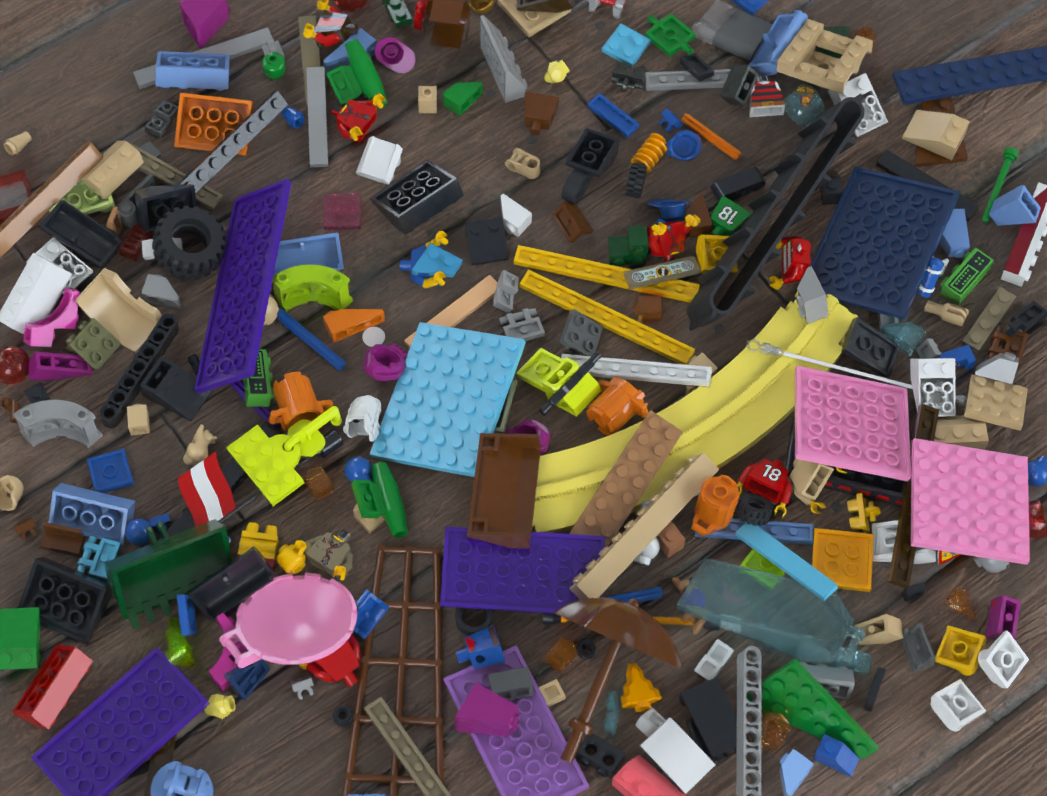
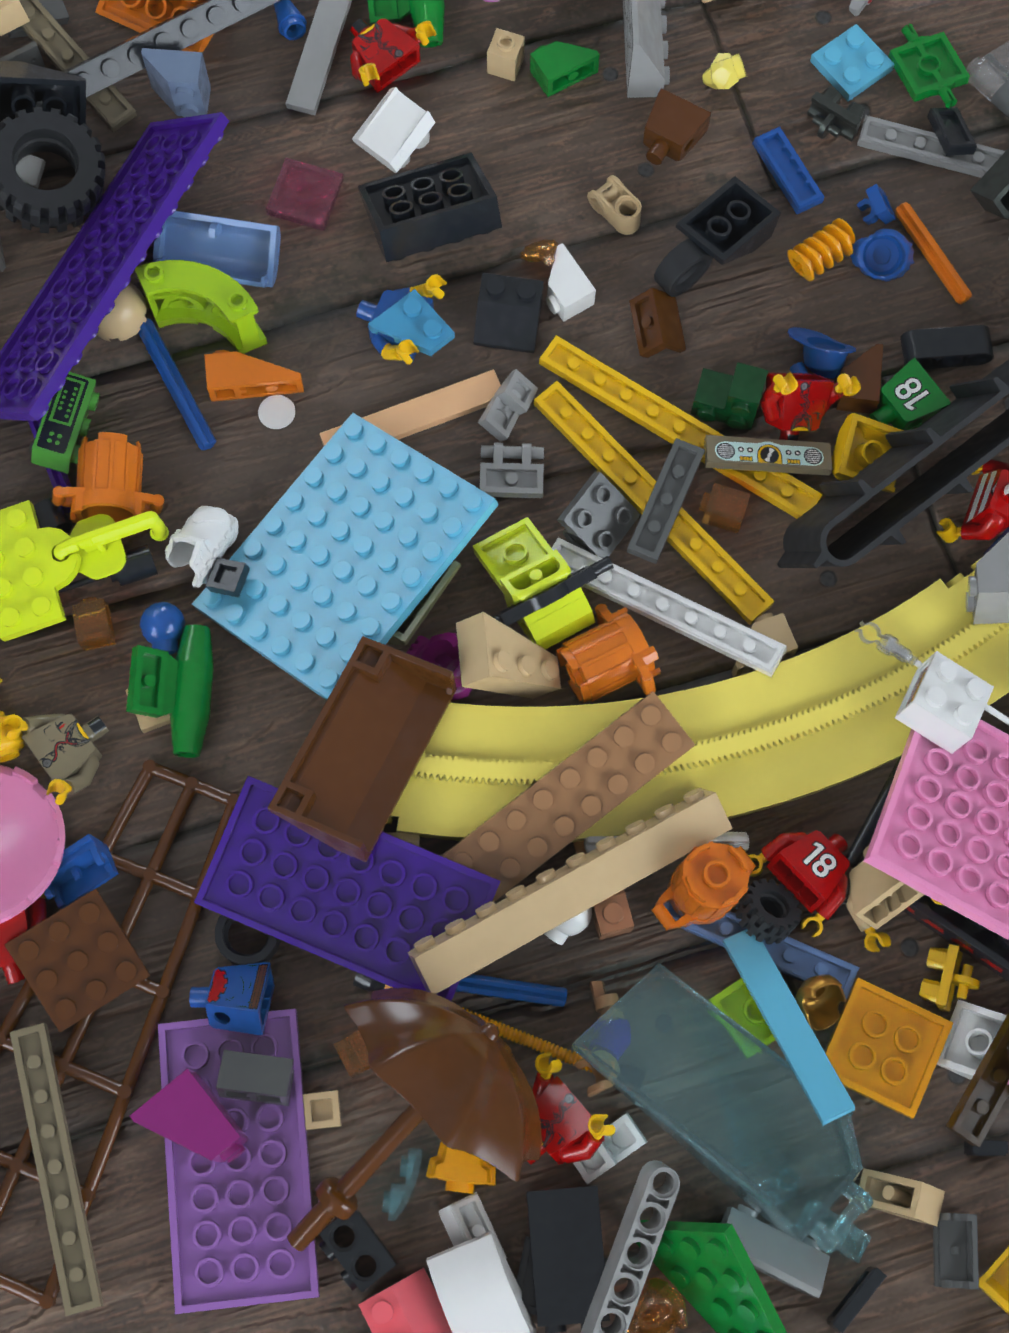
camera: 20 degrees right, 10 degrees up
magenta helmet [362,343,407,381] -> none
black tyre [626,163,647,198] -> none
none -> reddish brown plate [5,888,151,1033]
none -> sand blue slope [141,48,211,117]
none -> black plate [206,557,250,597]
none -> tan wedge [456,612,561,699]
none -> clear orange rock [520,239,558,266]
none -> red torso [528,1052,616,1165]
none -> dark grey plate [627,438,705,564]
none -> pearl gold hair [795,974,846,1031]
none -> white piece [895,651,994,754]

